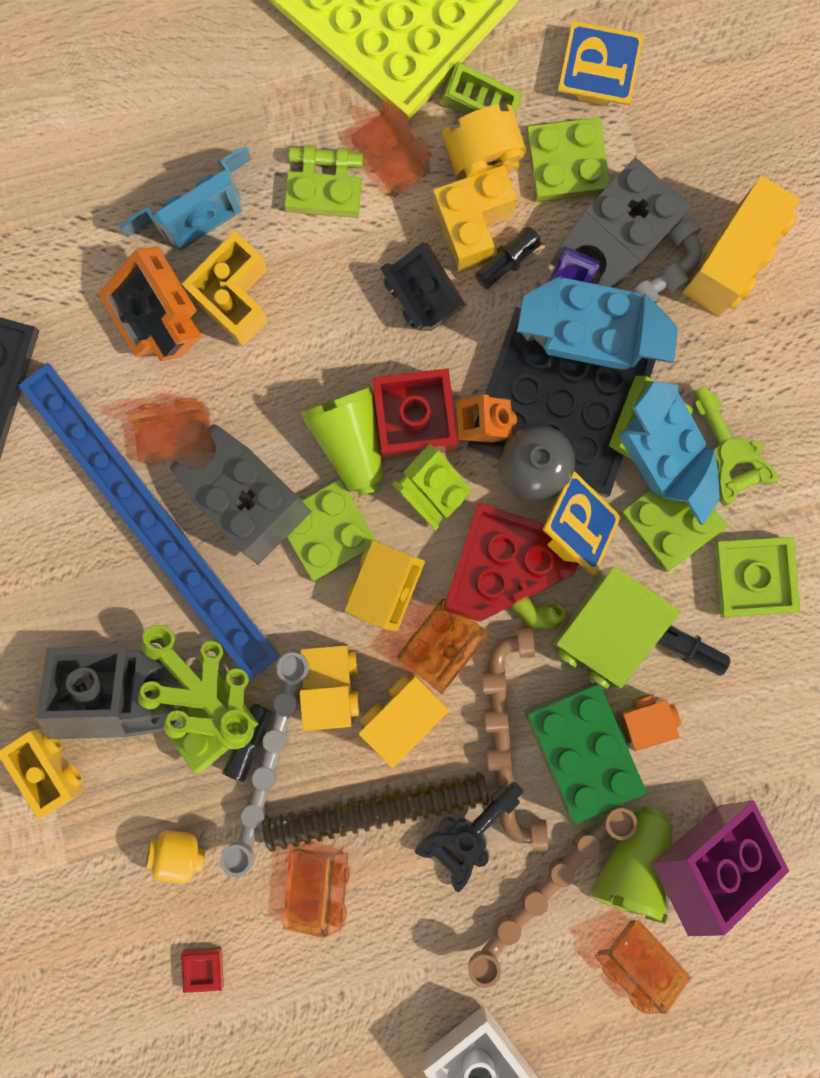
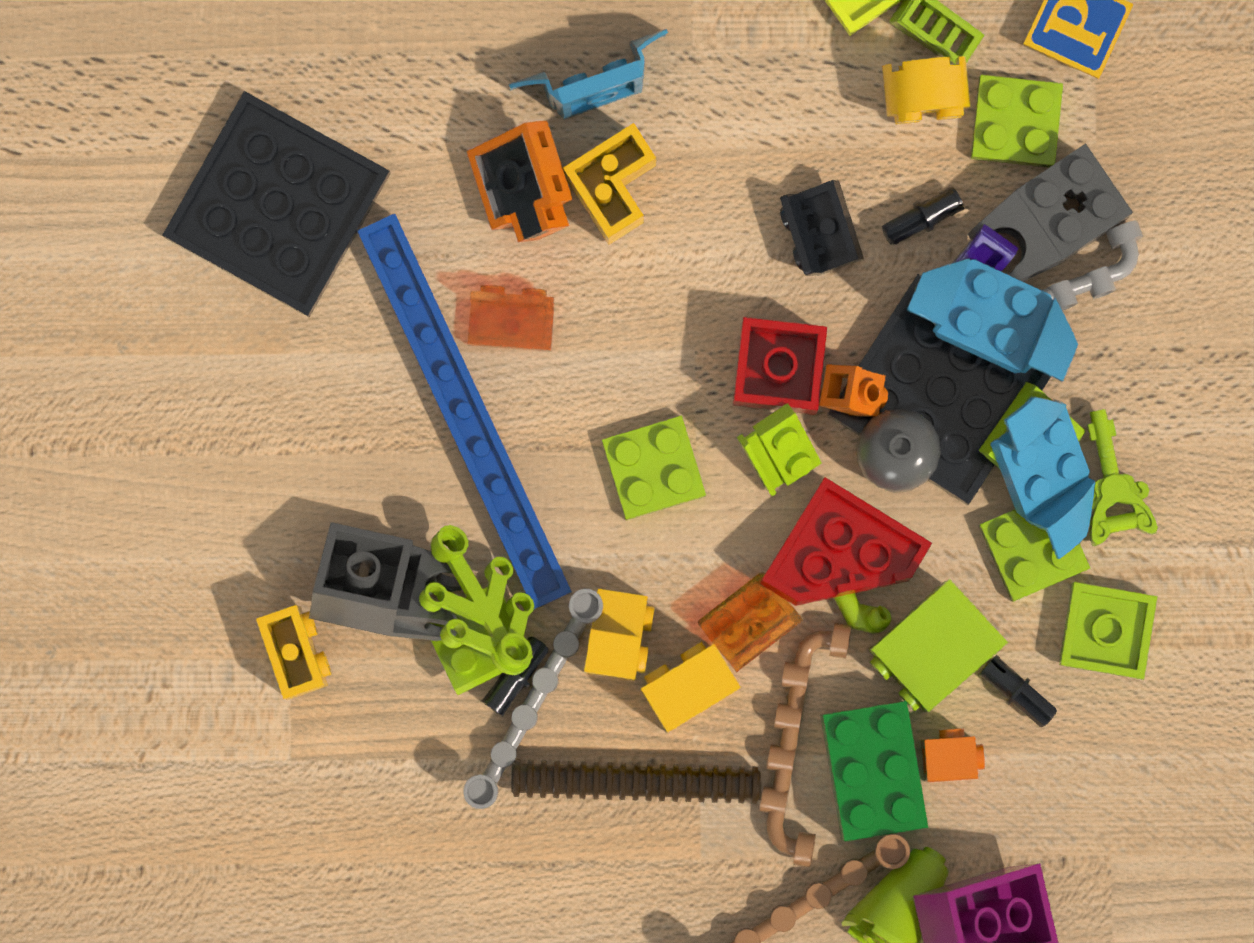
camera: 15 degrees right, 0 degrees up
yellow head [145,830,205,884] -> none
dark grey brick [170,424,312,565] -> none
red tile [181,947,224,993] -> none
clear orange bracket [283,848,350,938] -> none
lime plate [285,144,364,218] -> none
lime cone [300,386,385,496] -> none
yellow brick [344,540,425,631] -> none
clear orange bracket [351,101,432,198] -> none
black piece [415,781,524,892] -> none
yellow brick [432,165,517,273] -> none
piece [542,472,621,576] -> none
yellow brick [681,175,801,317] -> none

